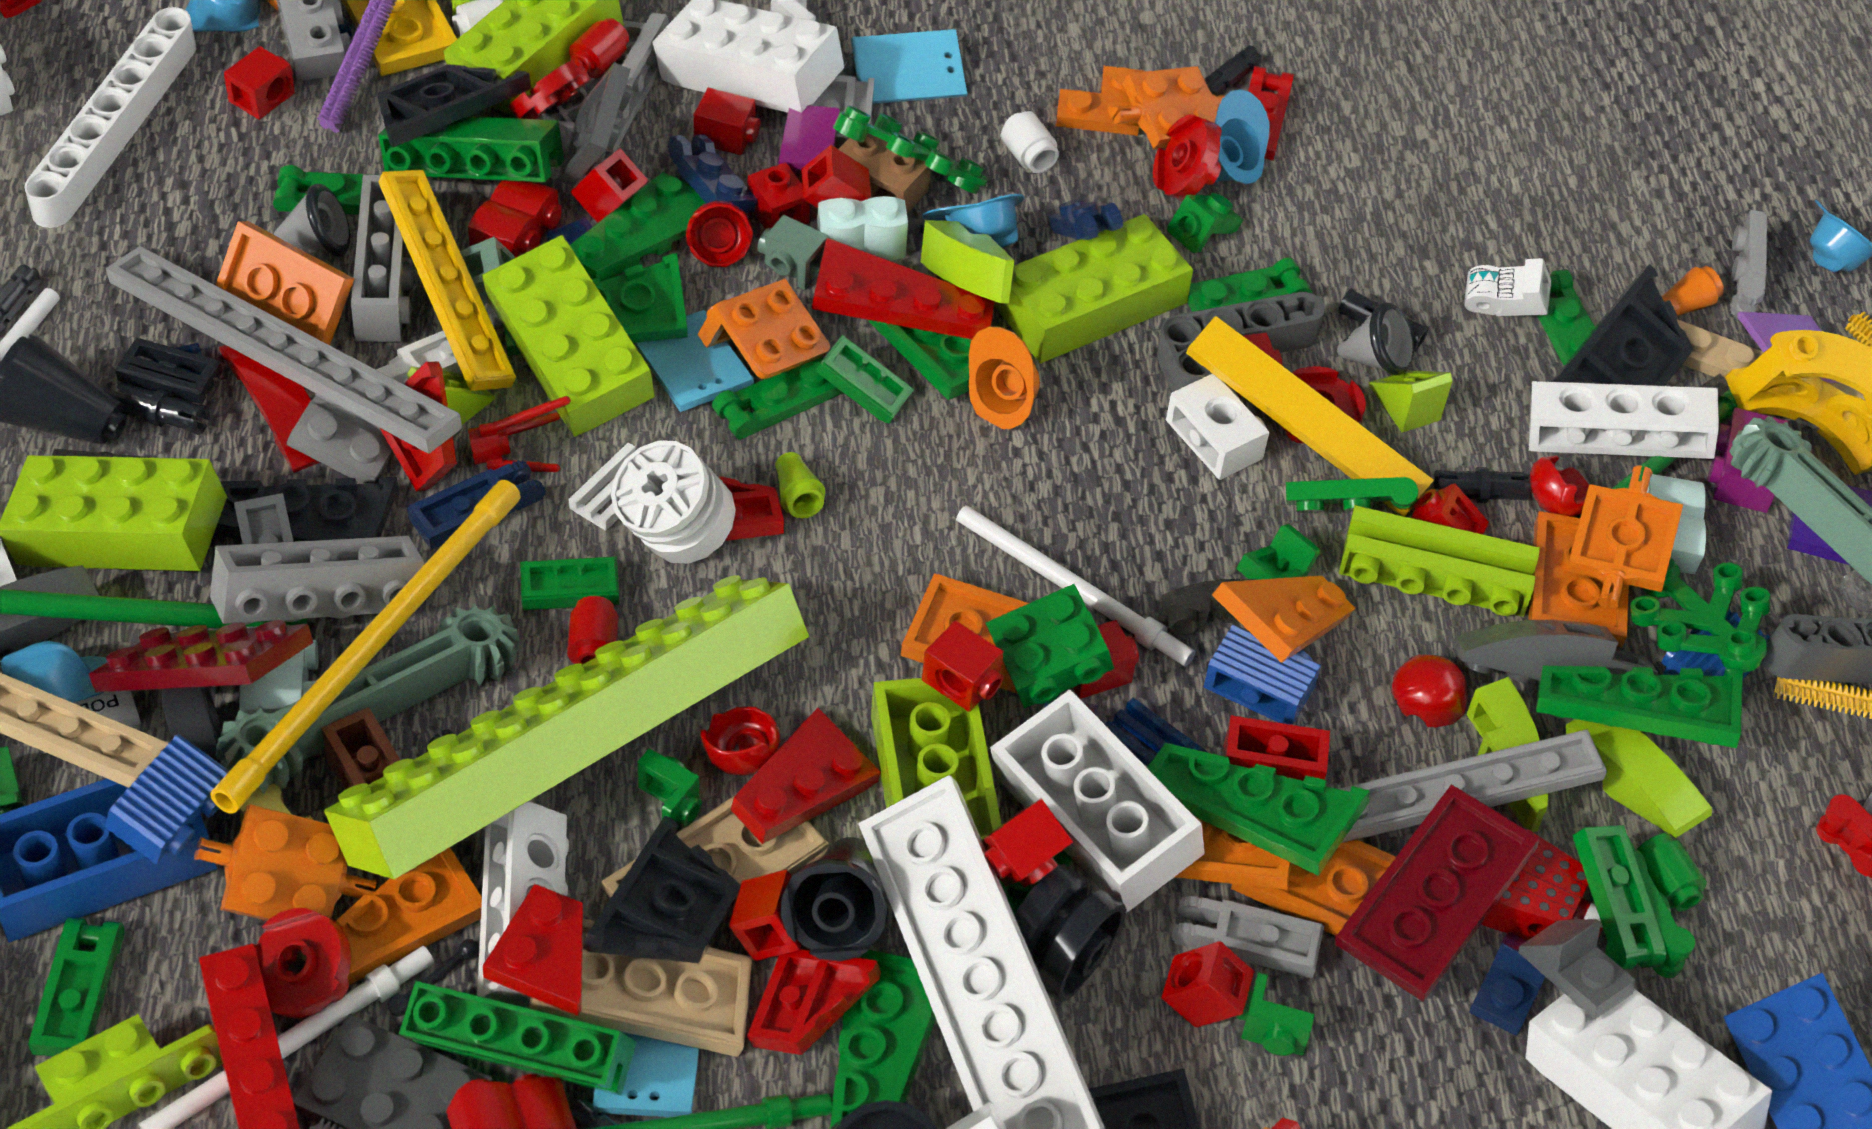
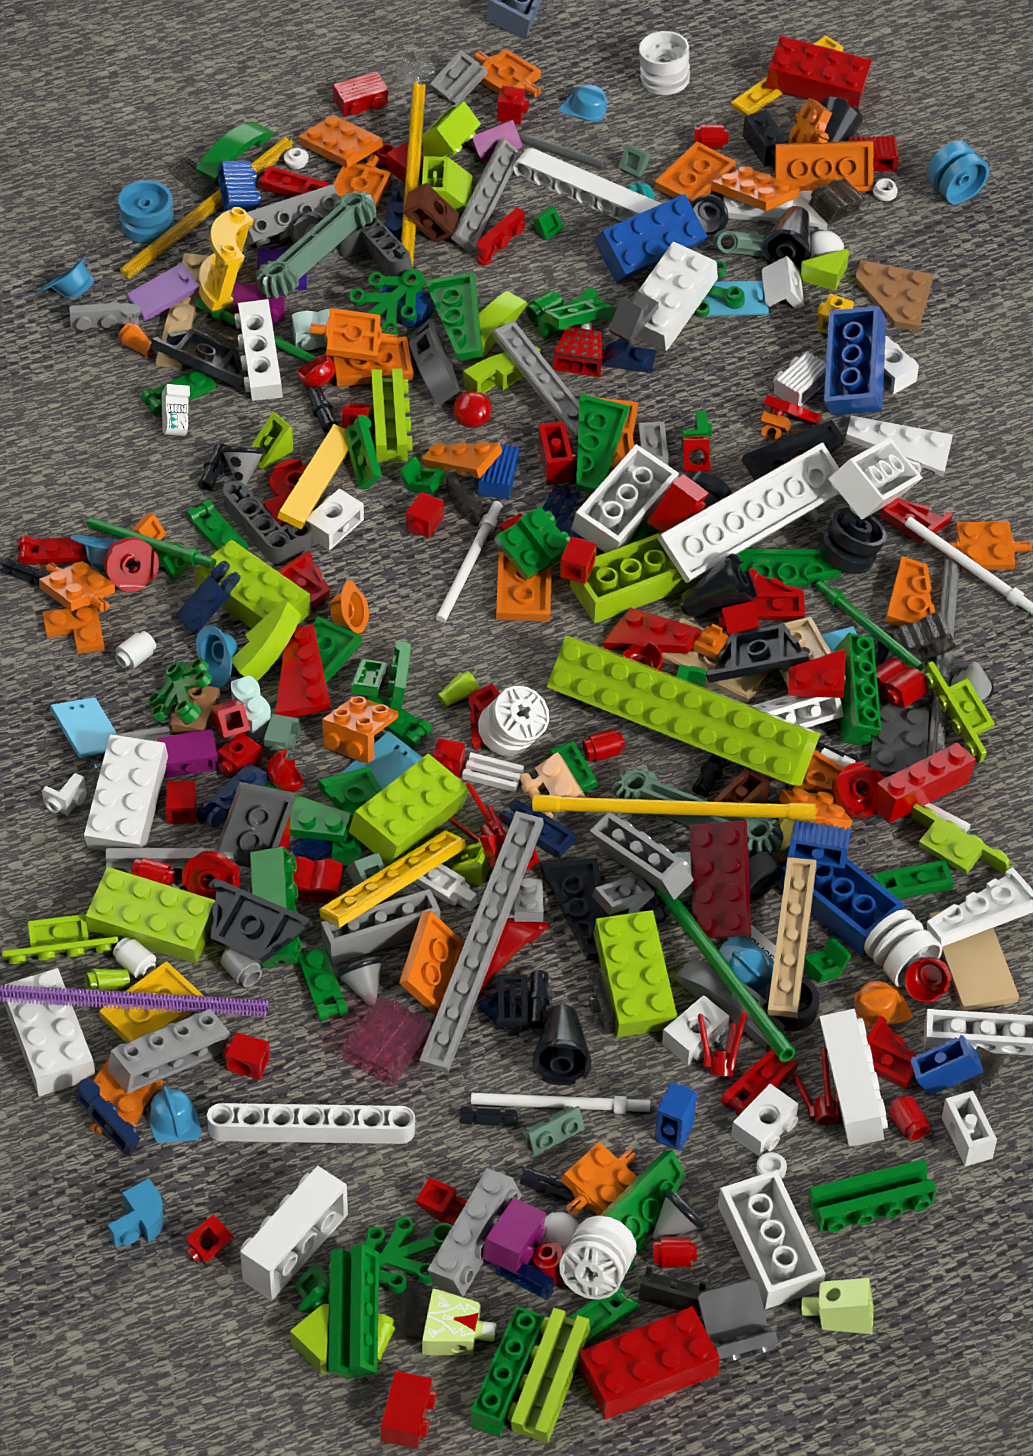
camera: 105 degrees left, 0 degrees up
dark red plate [1335,784,1540,1002] -> none
none -> green bar [87,517,216,569]
none -> orange tile [132,513,166,540]
none -> red wing [278,551,330,610]
none -> clear pink brick [342,996,431,1087]
none -> green plate [387,641,411,710]
none -> red brick [405,492,444,538]
none -> red brick [433,738,465,779]
none -> light nougat plate [520,752,586,818]
none -> orange tile [693,624,729,661]

